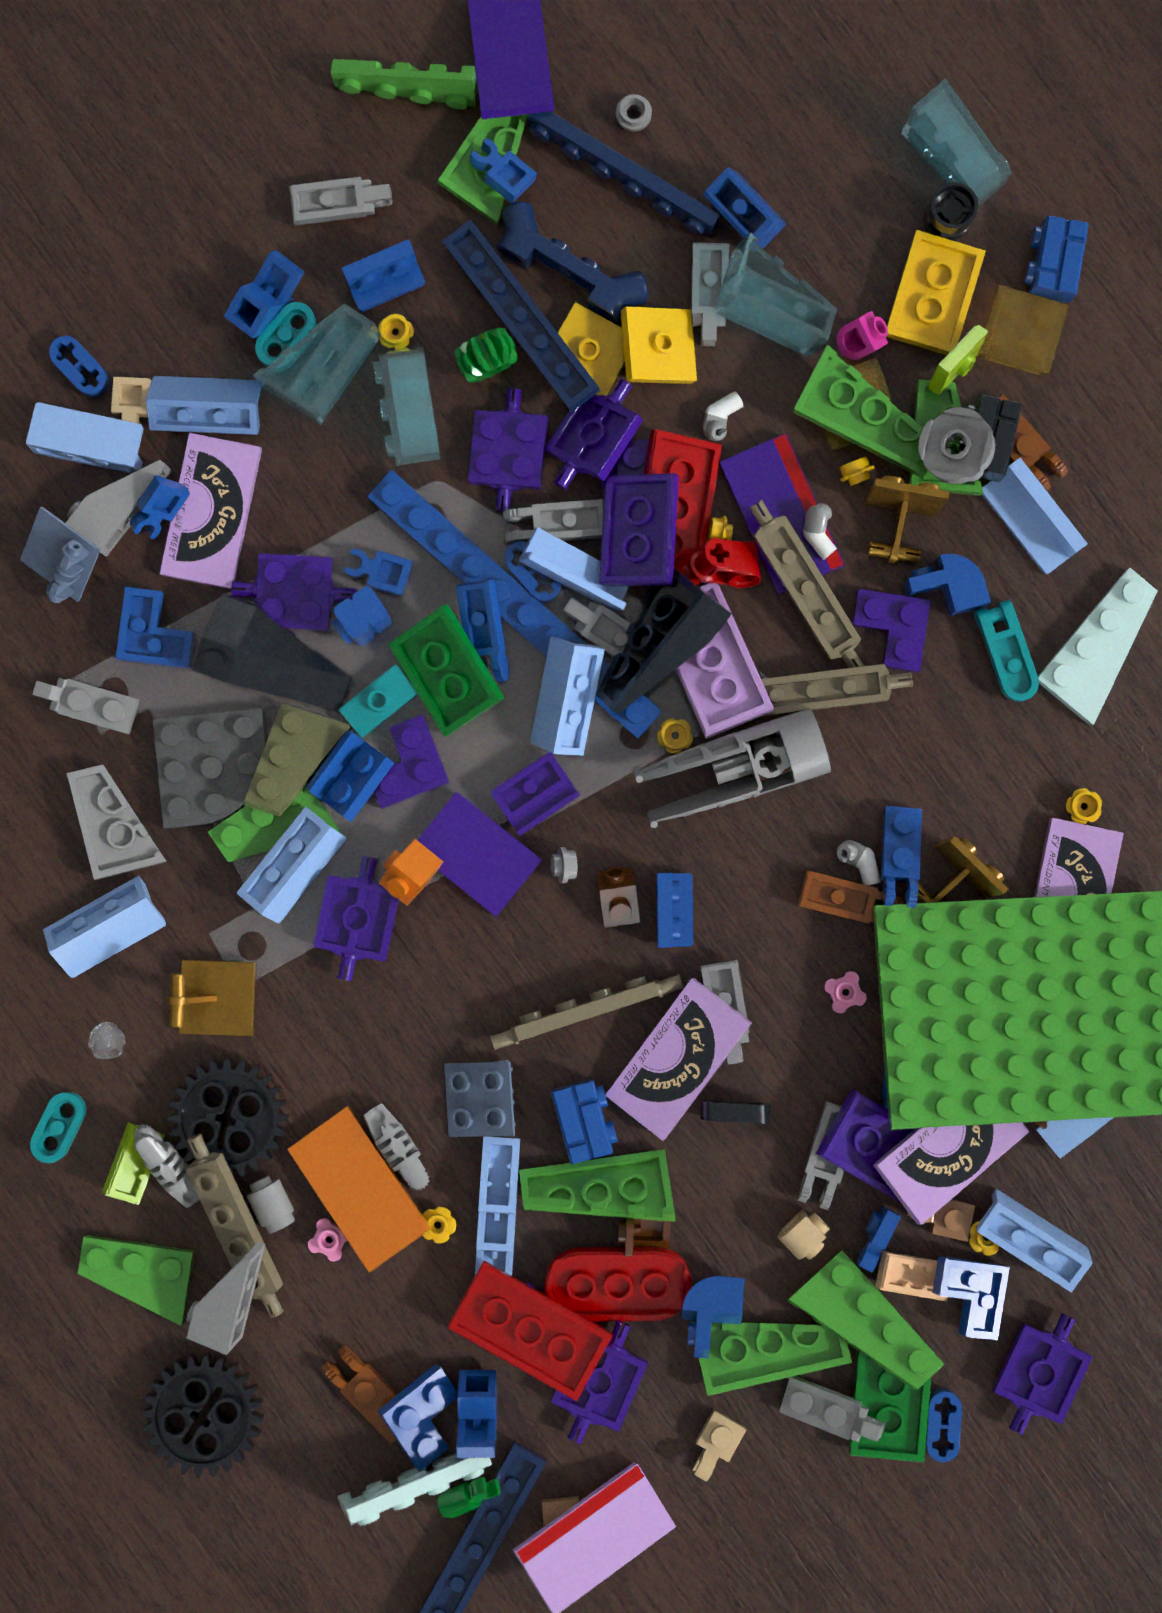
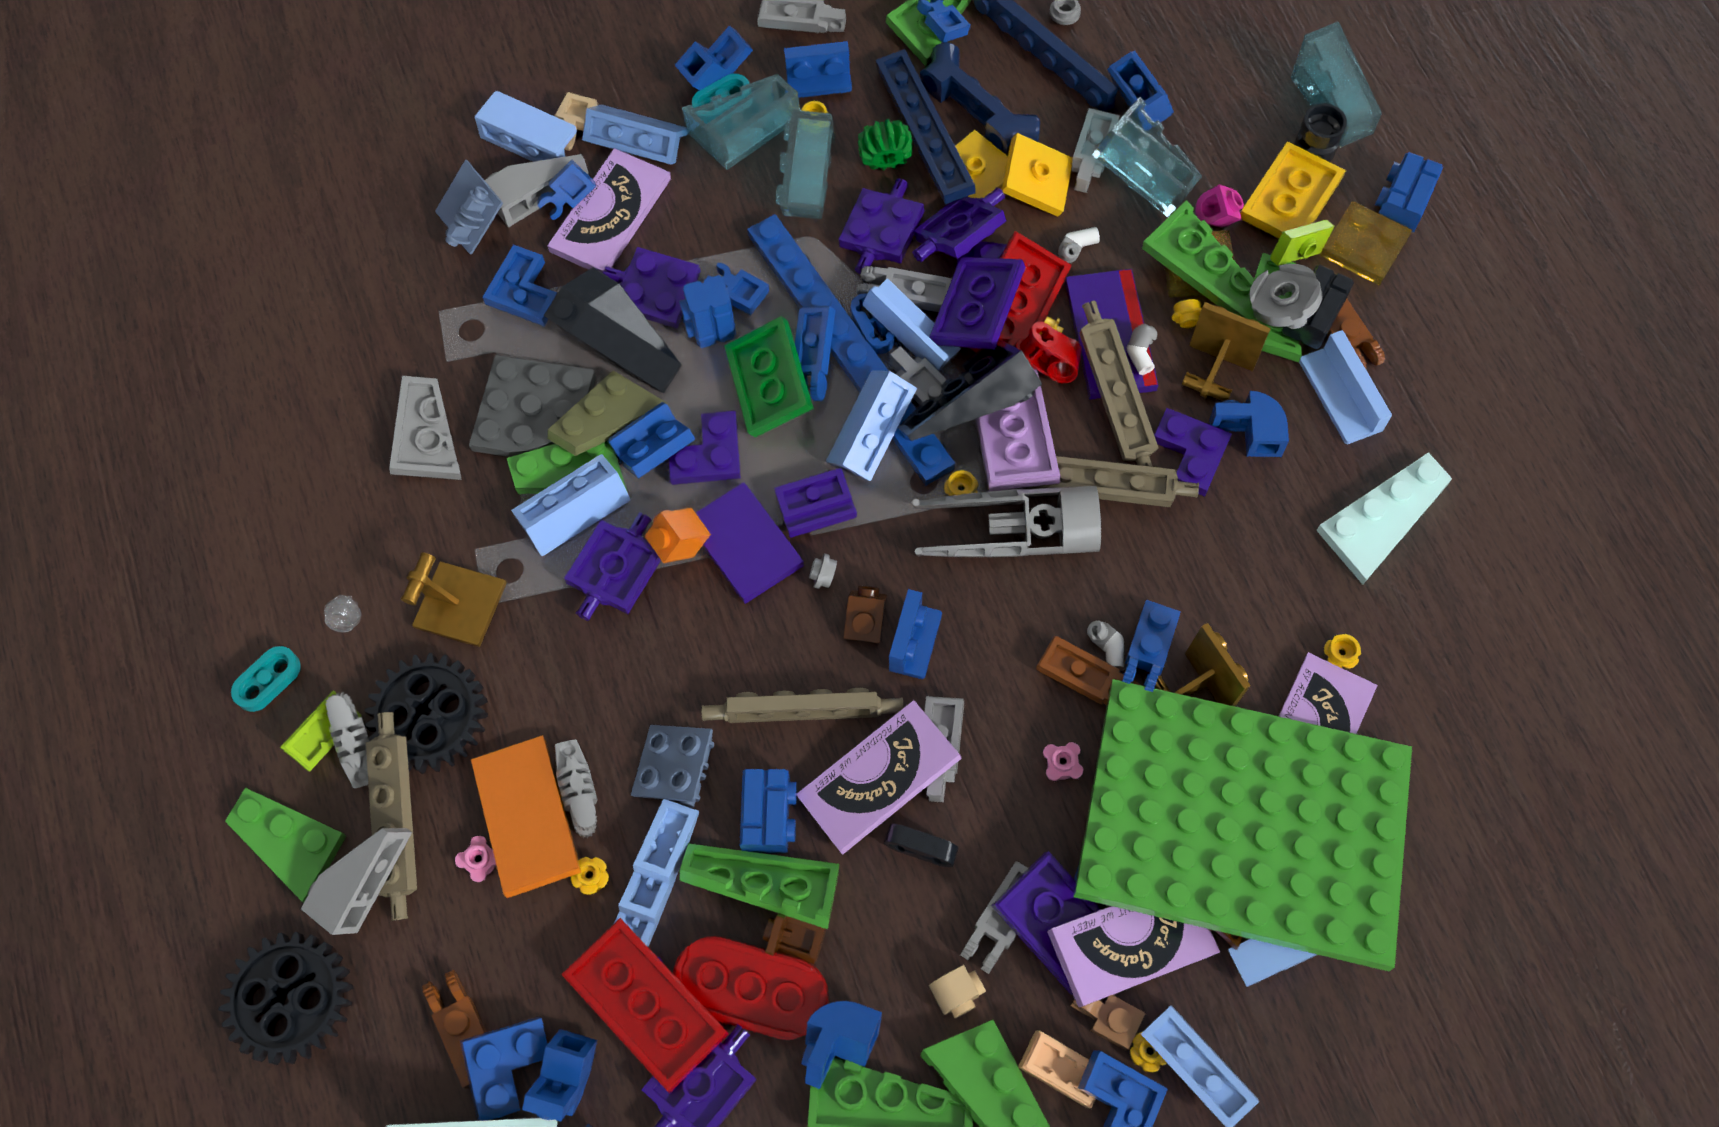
camera: 20 degrees right, 20 degrees down
light grey hinge [32,678,140,735] -> none
light blue panel [43,876,166,978] -> none
blue beam [49,336,110,398] -> none
light grey brick [246,1175,295,1234] -> none
teal plate [339,664,418,739] -> none
blue plate [856,1205,901,1272] -> none
teal plate [974,599,1039,702] -> none

